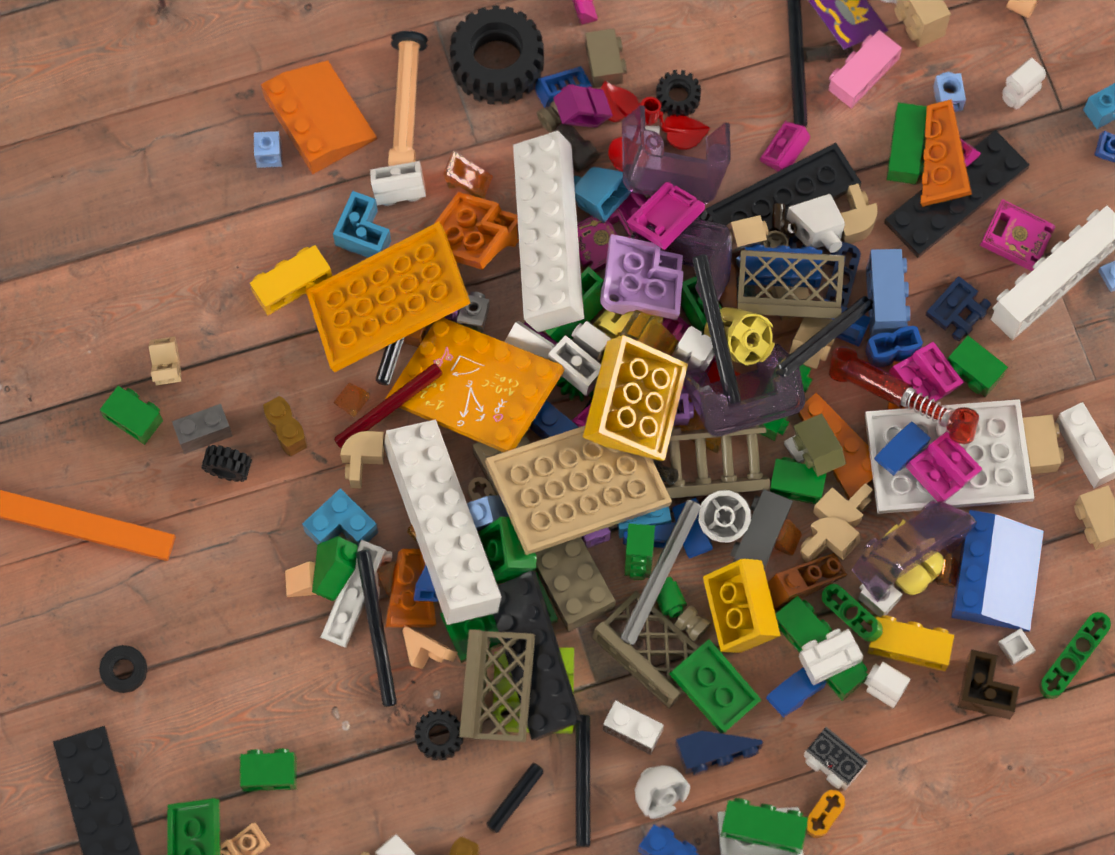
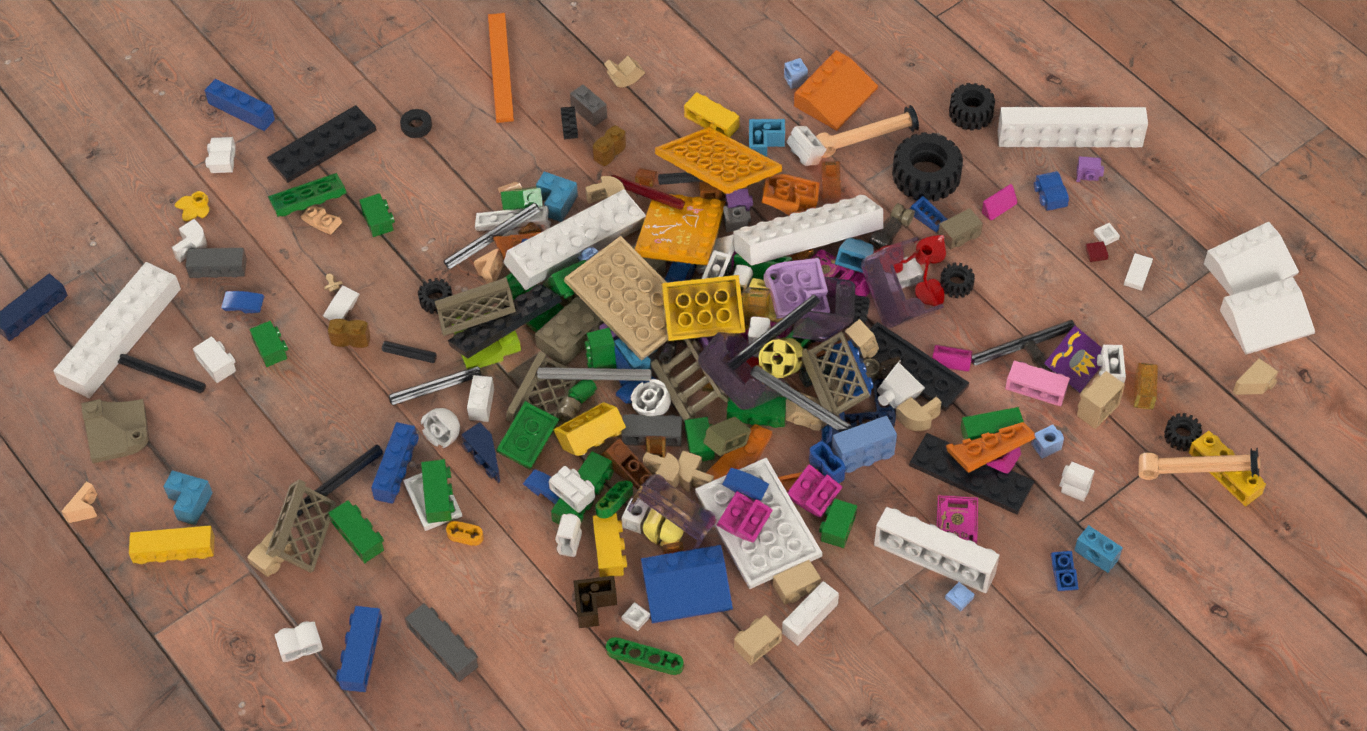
camera: 70 degrees right, 15 degrees down
green brick [99,386,163,445] -> none
magenta piece [553,84,613,128] -> none
dark pink container [627,182,705,250] -> none
brick [804,727,868,790] -> none
clear red piece [829,346,979,444] -> none
dark blue plate [926,276,991,341] -> none

